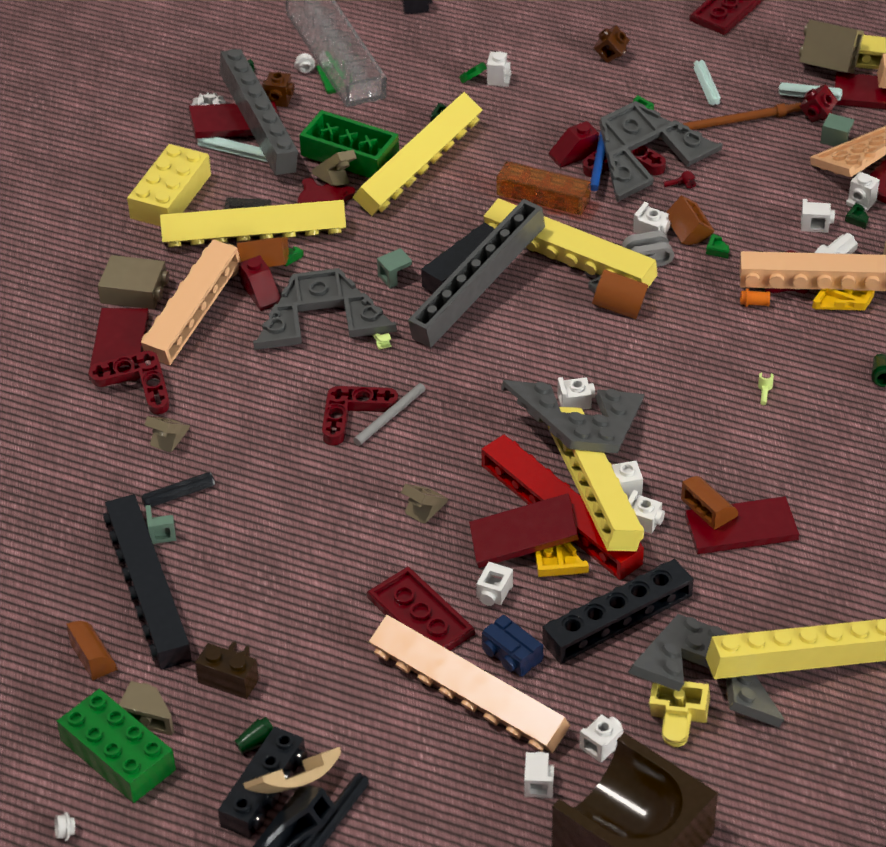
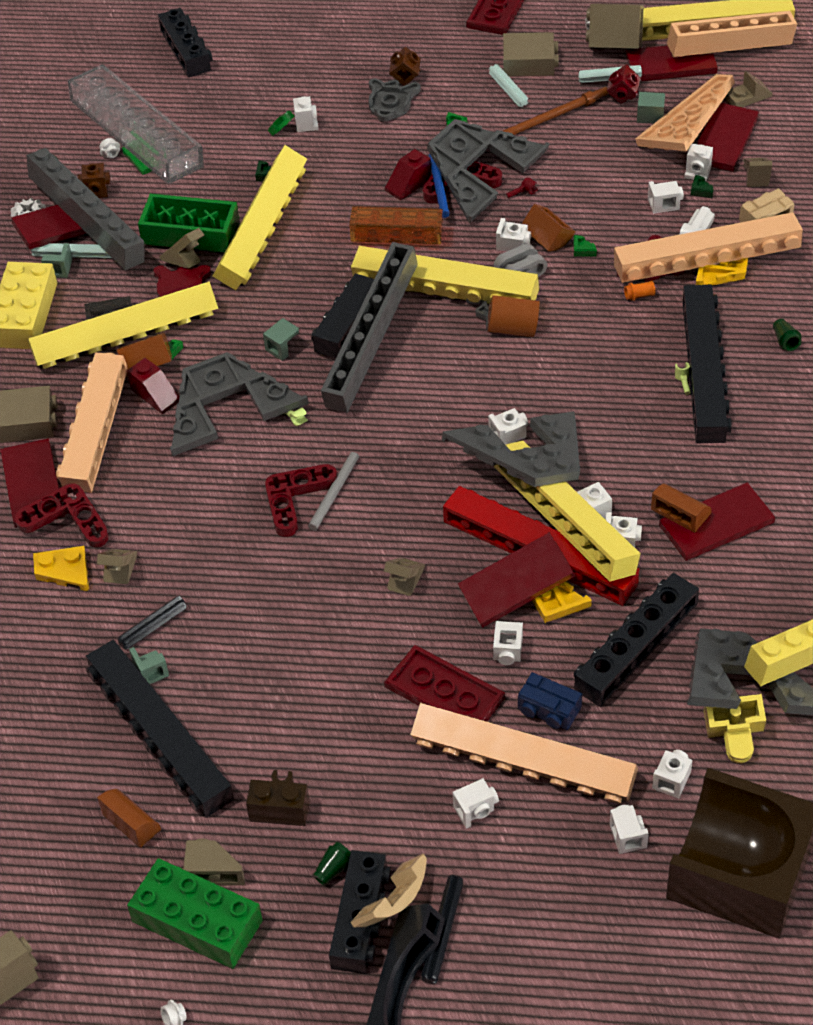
camera: 15 degrees left, 5 degrees up
none -> yellow wing [33,546,89,591]
none -> sand green panel [41,243,73,278]
none -> dark grey tile [368,78,421,122]
none -> white brick [453,779,499,829]
none -> dark tan brick [503,32,559,77]
none -> black brick [682,285,731,444]

